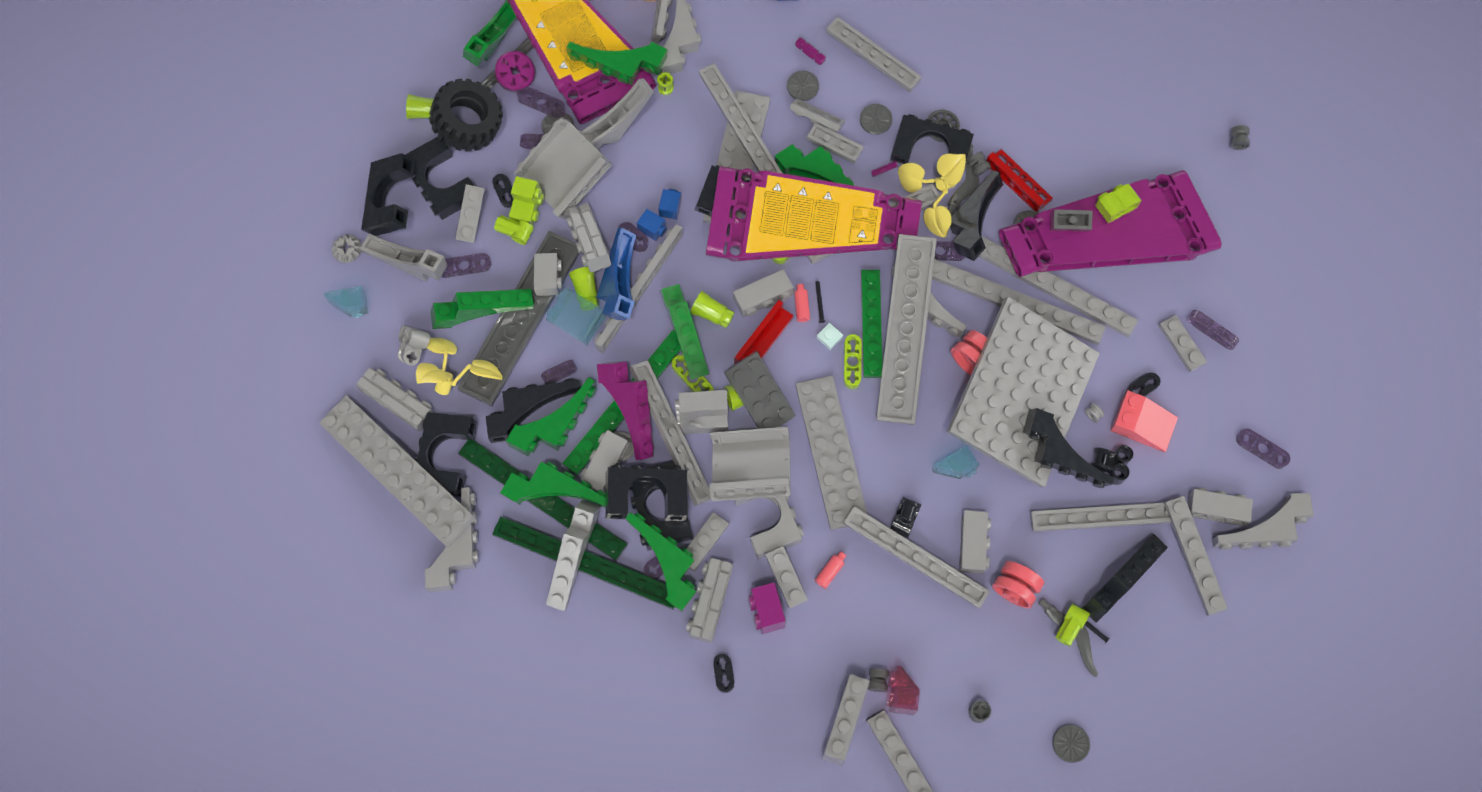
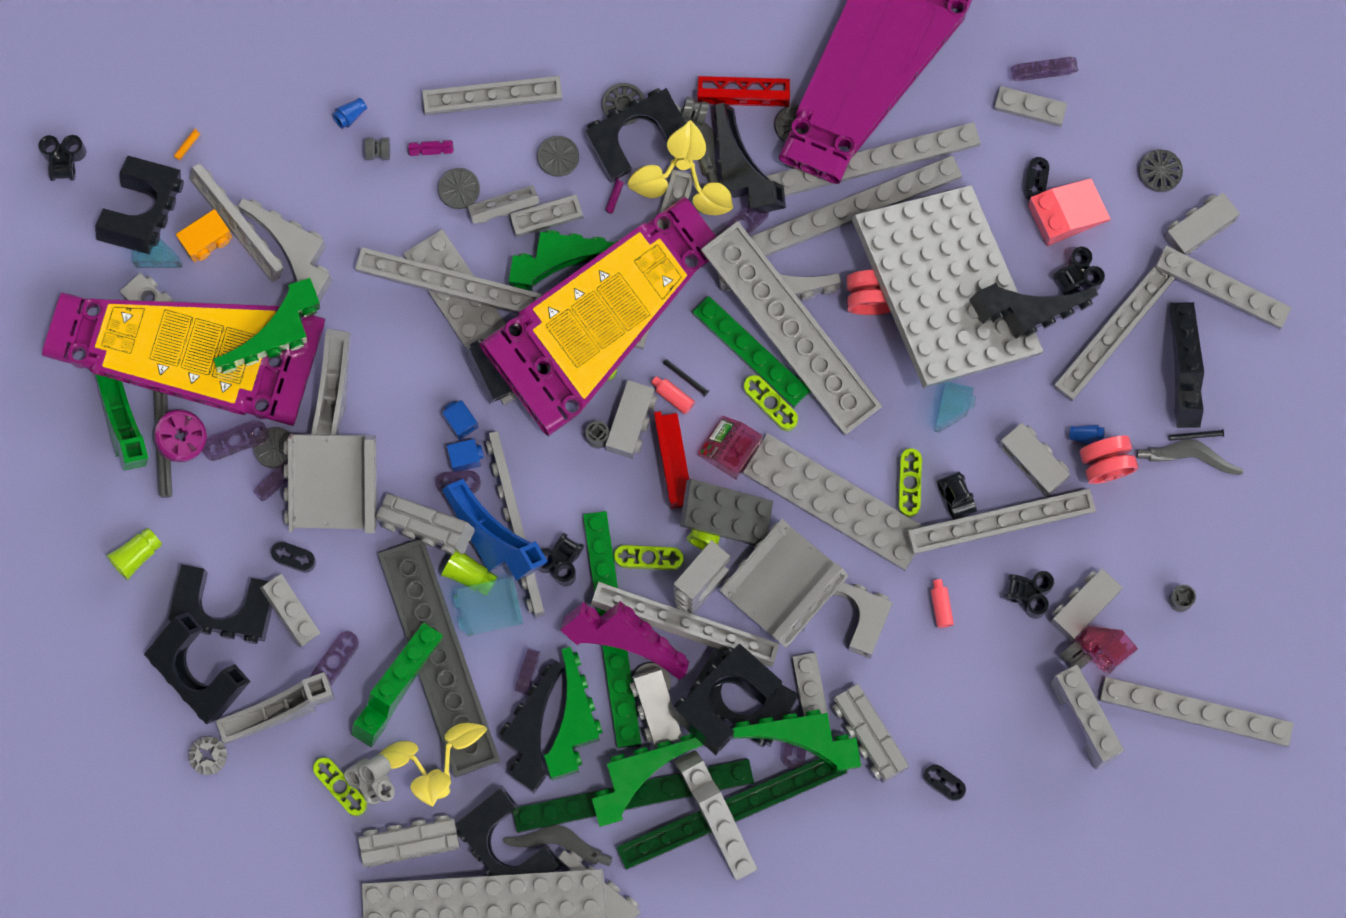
camera: 45 degrees left, 5 degrees up
clear light blue slope [324,286,368,318] -> none
black tyre [429,78,503,152] -> none
lime piece [494,215,534,245] -> none
lime brick [509,176,544,226] -> none
light grey brick [534,253,562,296] -> none
lime bush [657,72,674,95] -> none
green arch [660,284,709,380] -> none
lime plant [690,291,735,328] -> none
magenta brick [748,583,786,634] -> none
light grey plate [764,545,808,608] -> none
light aqua plate [816,323,843,350] -> none
dark grey brick [1050,210,1093,232] -> none
dark grey wheel [1053,725,1090,763] -> none
lime piece [1055,603,1091,647] -> none
light grey bush [1085,403,1104,423] -> none
lime brick [1095,183,1141,223] -> none
light grey arch [1212,493,1314,550] -> none
clear purple beam [1236,429,1291,469] -> none
none -> lime beam [313,758,367,817]
none -> dark grey wheel [365,137,390,160]
none -> dark grey piece [503,825,613,866]
none -> black piece [538,533,585,586]
none -> dark grey wheel [586,421,609,449]
none -> clear pink slope [697,416,763,480]
none -> lime beam [899,448,922,518]
none -> black piece [1003,571,1054,619]
none -> light grey brick [1051,568,1123,642]
none -> blue cone [1069,424,1105,445]
none -> dark grey wheel [1139,149,1183,192]

